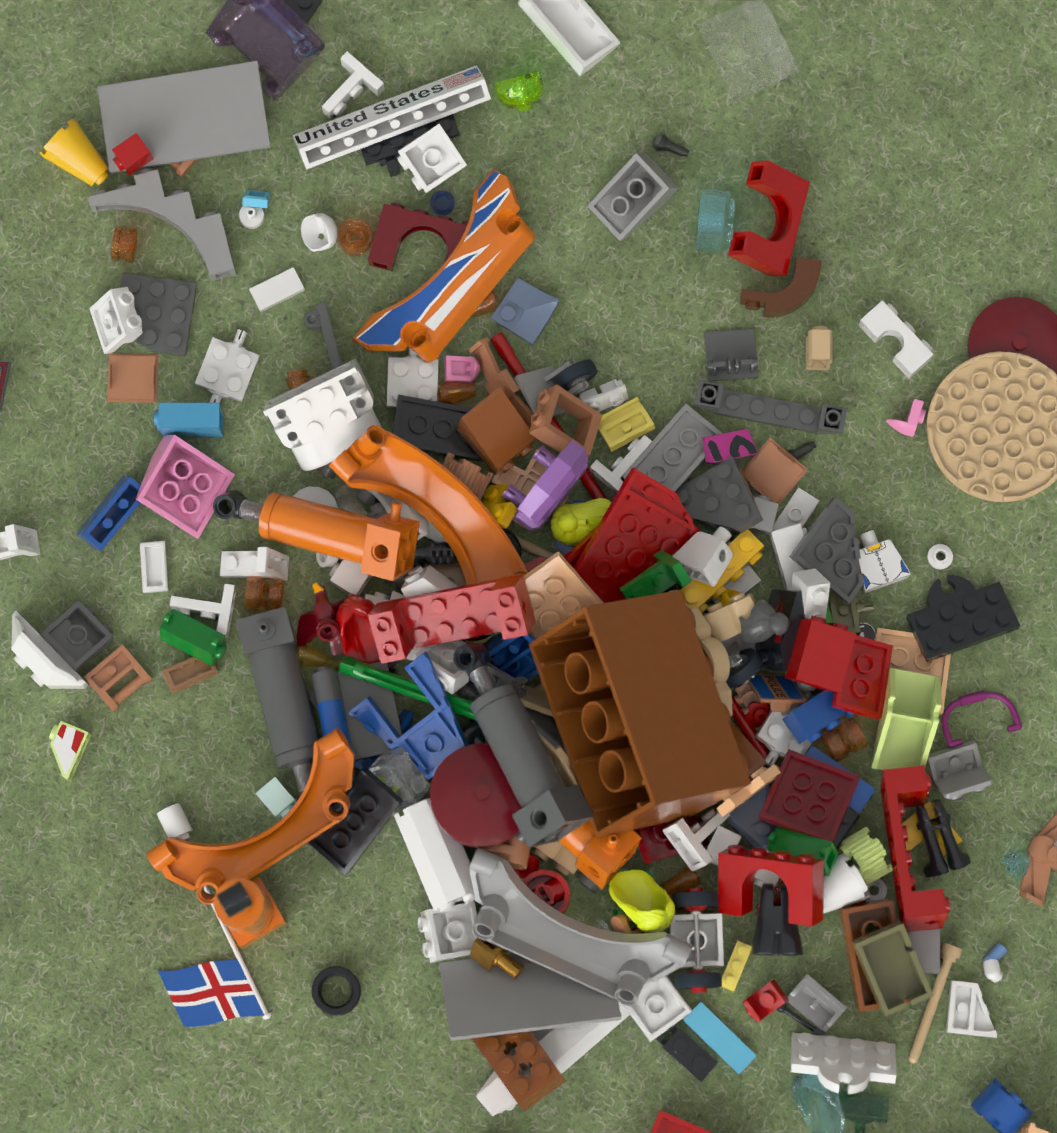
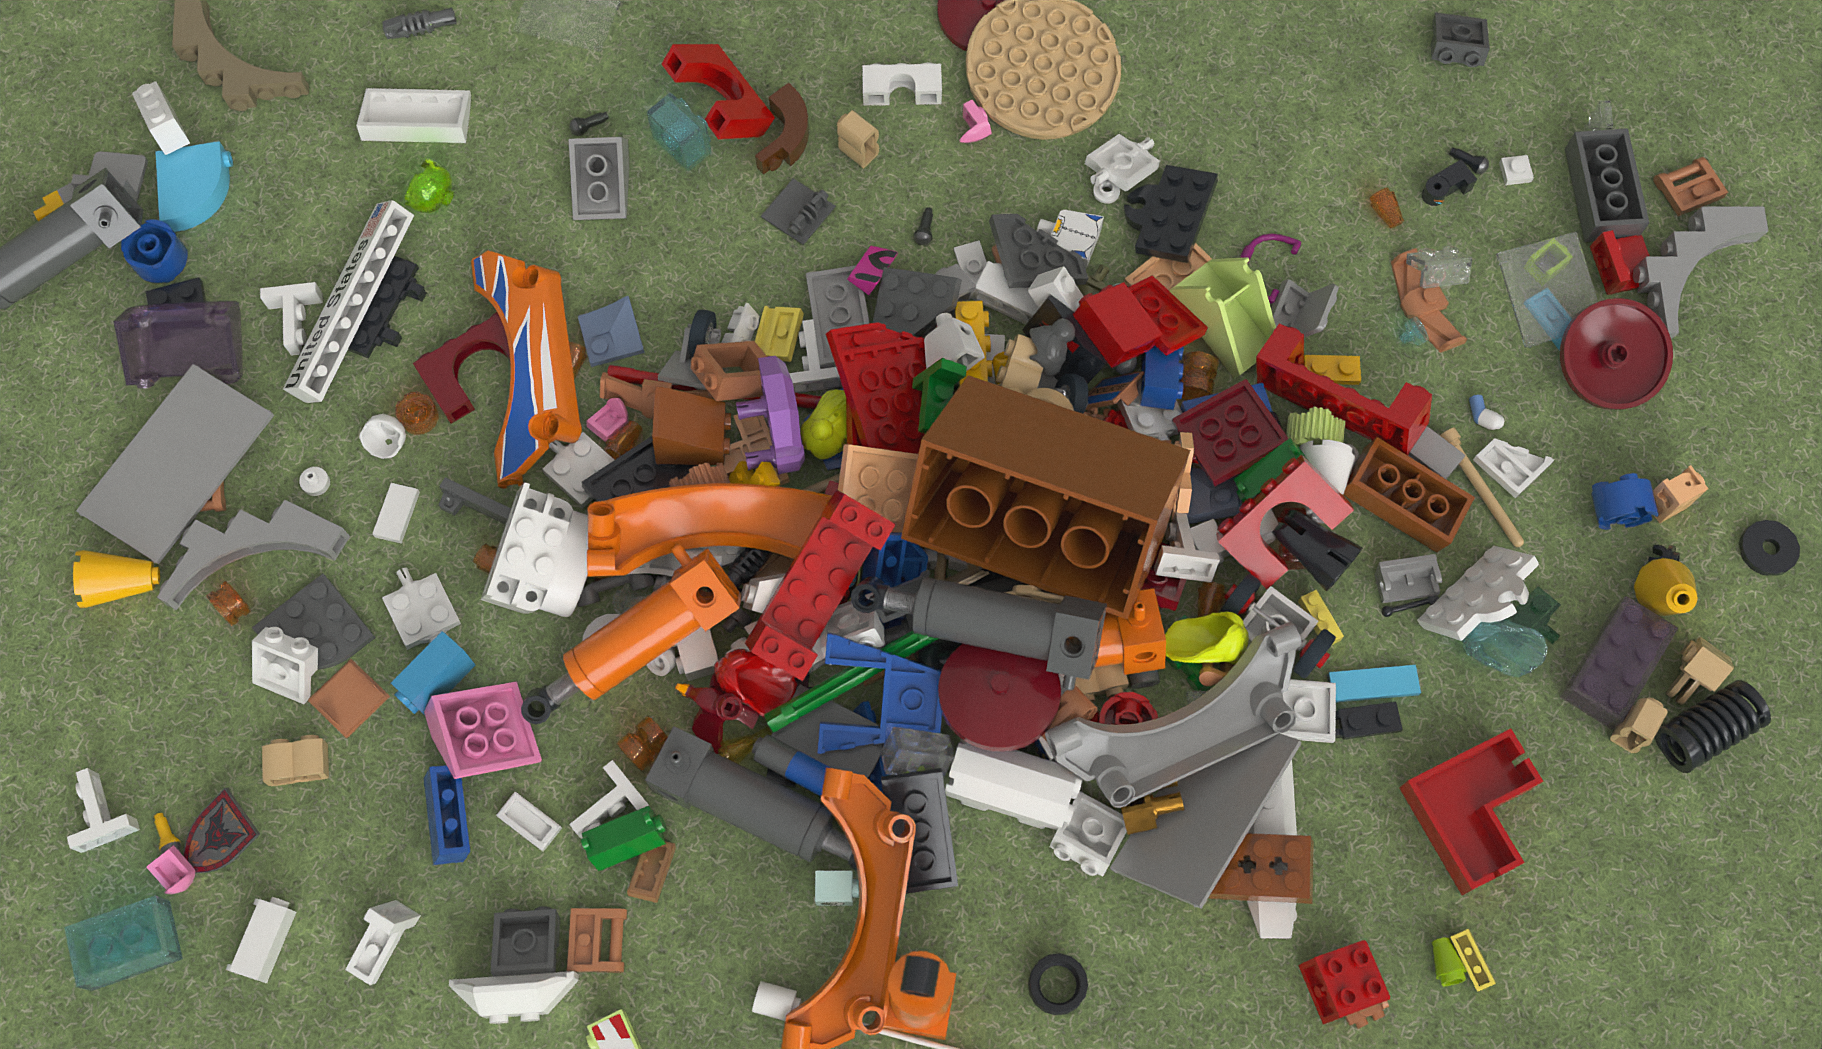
camera: 50 degrees left, 10 degrees down
red brick [112,133,153,176] -> none
white bracket [220,547,289,581] -> none
medium azure tile [242,190,271,208] -> none
white plate [397,124,467,193] -> none
clear blue plate [430,191,455,215] -> none
dark grey slope [694,380,848,434] -> none
nougat piece [741,437,809,505] -> none
red bracket [743,979,789,1022] -> none
olive piece [851,921,934,1017] -> none
black piece [916,799,971,878] -> none
none -> tan brick [262,735,329,786]
none -> white plate [1085,134,1160,192]

